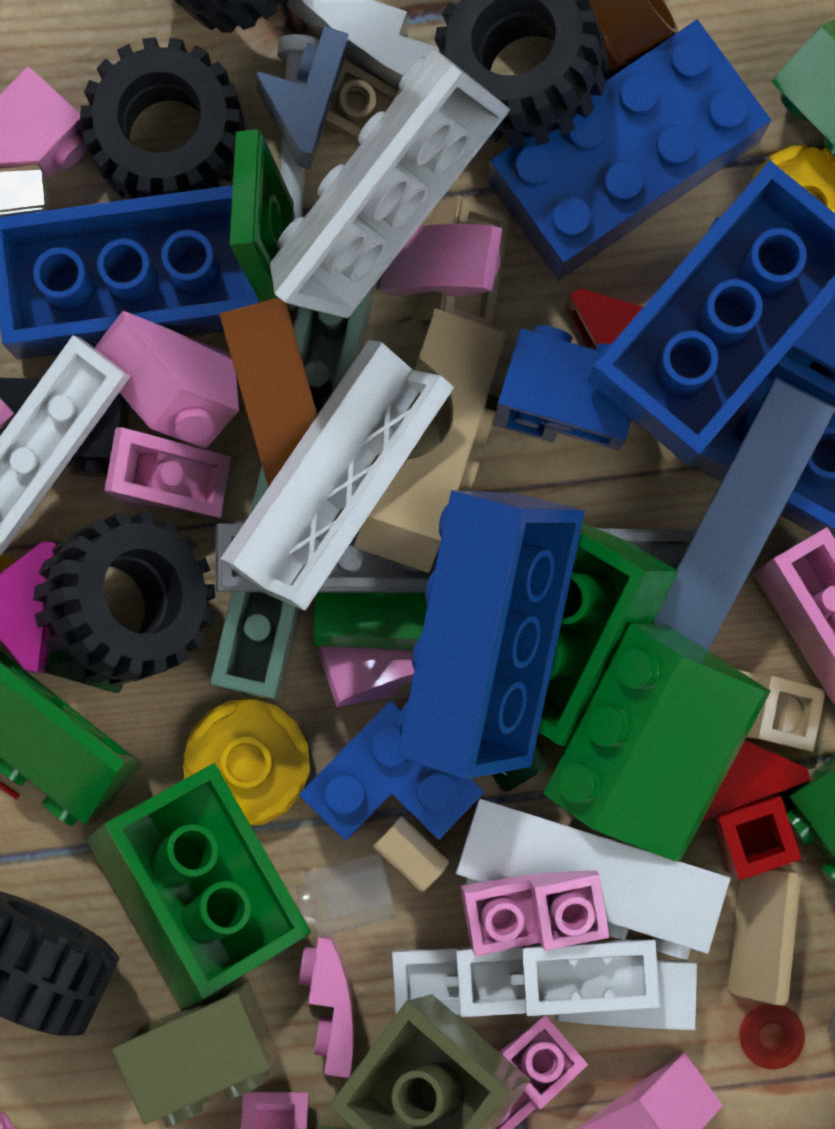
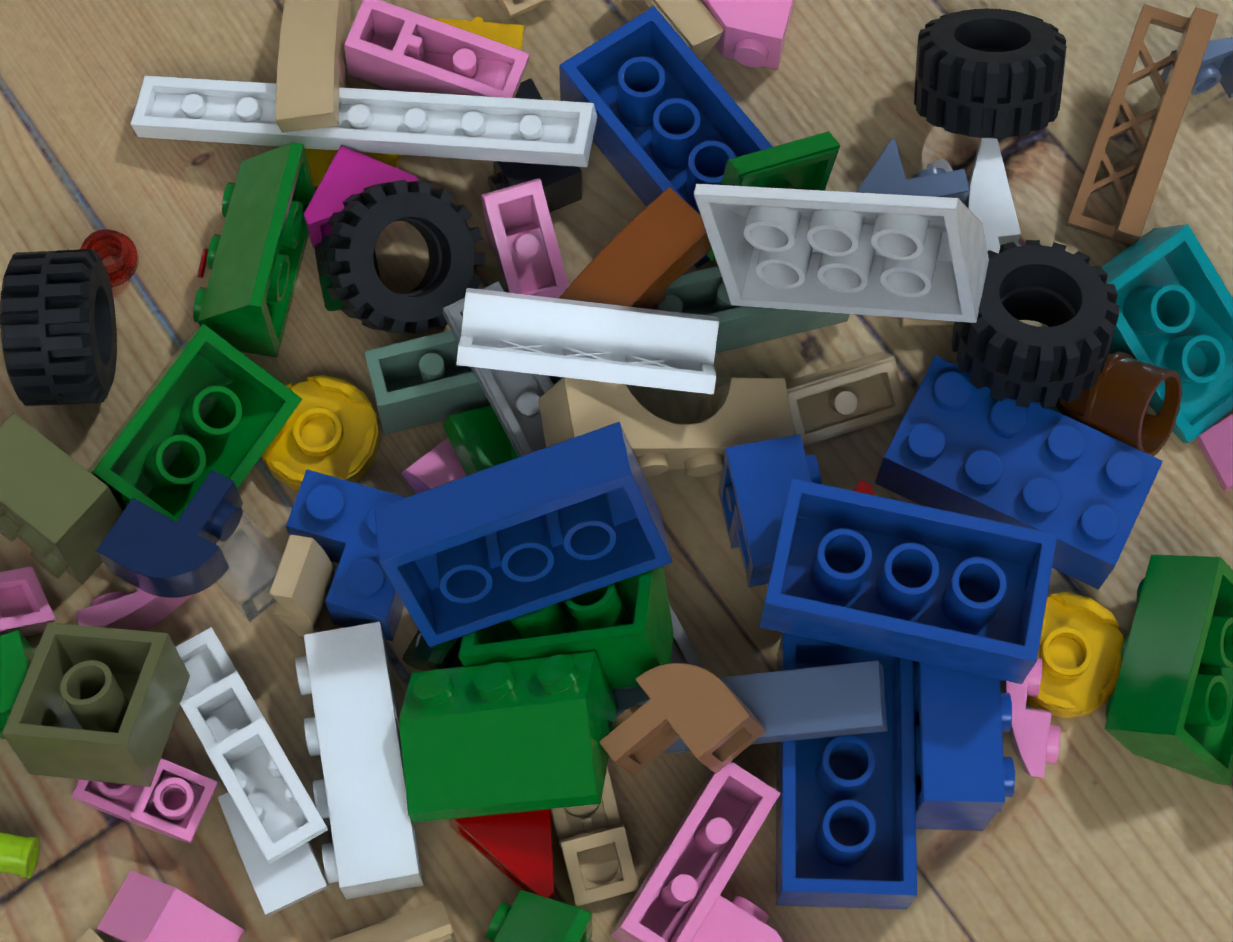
camera: 60 degrees right, 15 degrees down
black tyre [80,37,245,199] -> none
bright pink slope [94,311,239,449] -> none
bright pink slope [379,224,502,297] -> none
bright pink slope [460,870,610,956] -> none
red brick [714,795,802,880] -> none
none -> dark blue brick [96,470,243,598]
none -> medium nougat brick [599,663,767,776]

